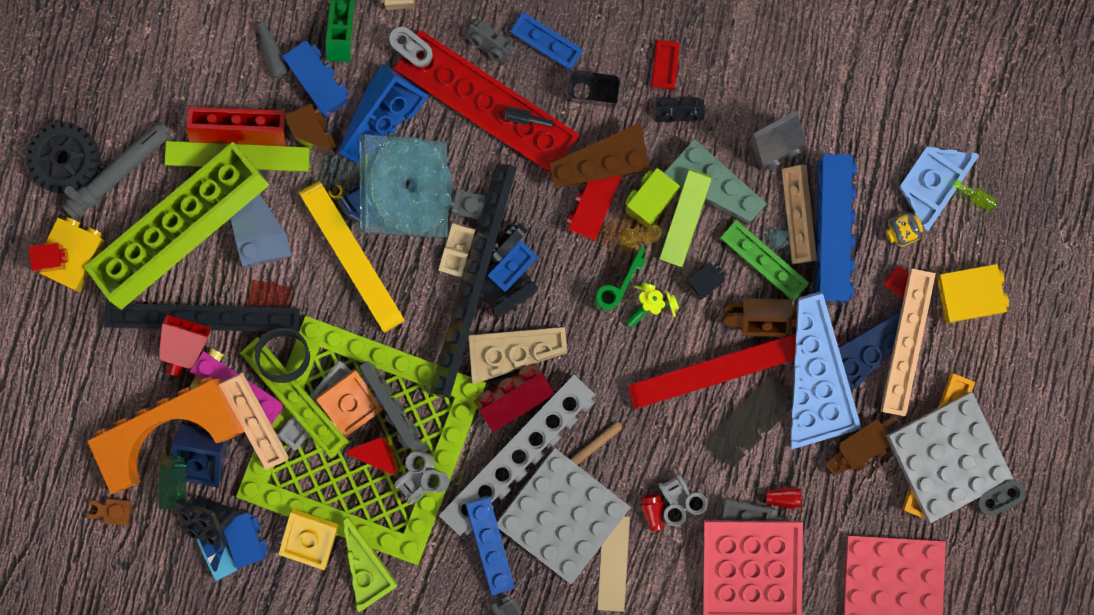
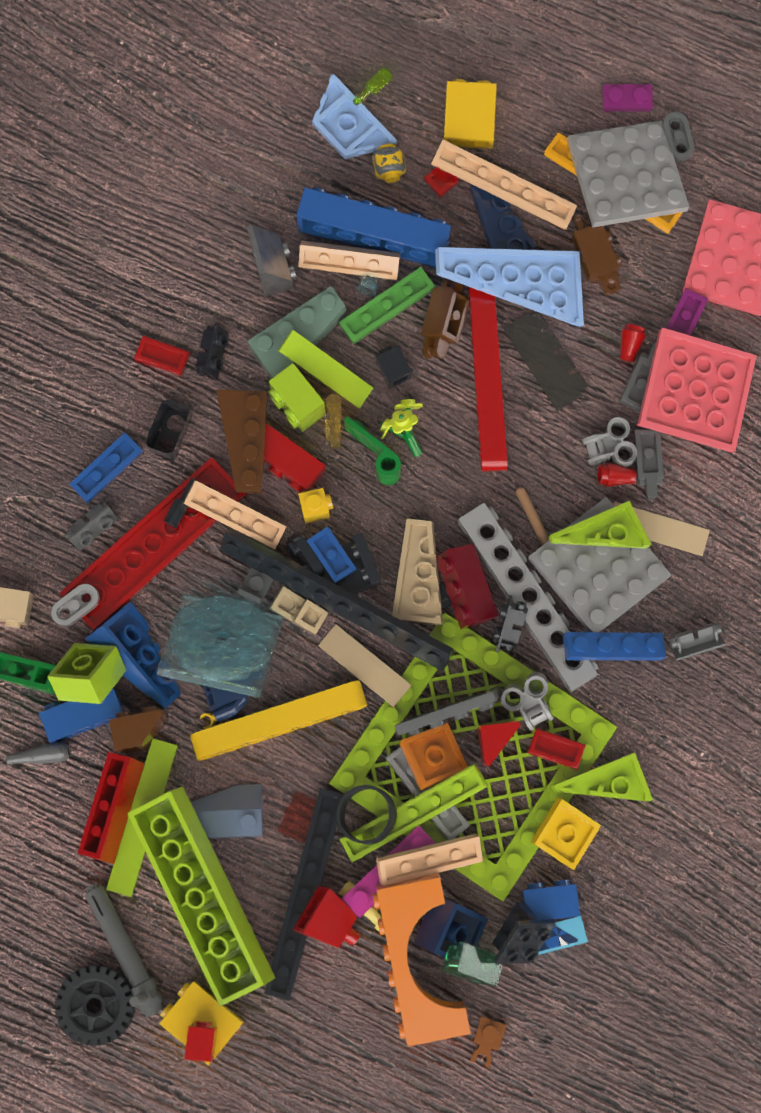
camera: 75 degrees left, 5 degrees down
none -> lime brick [48,643,126,704]
none -> light nougat plate [183,480,286,549]
none -> yellow brick [298,488,333,524]
none -> tan sticker [318,625,412,707]
none -> black hinge [493,595,528,652]
none -> red tile [528,728,586,770]
none -> lime wing [548,501,651,548]
none -> magenta plate [602,84,653,111]
none -> dark grey hinge [634,429,664,500]
none -> magenta plate [666,288,708,336]

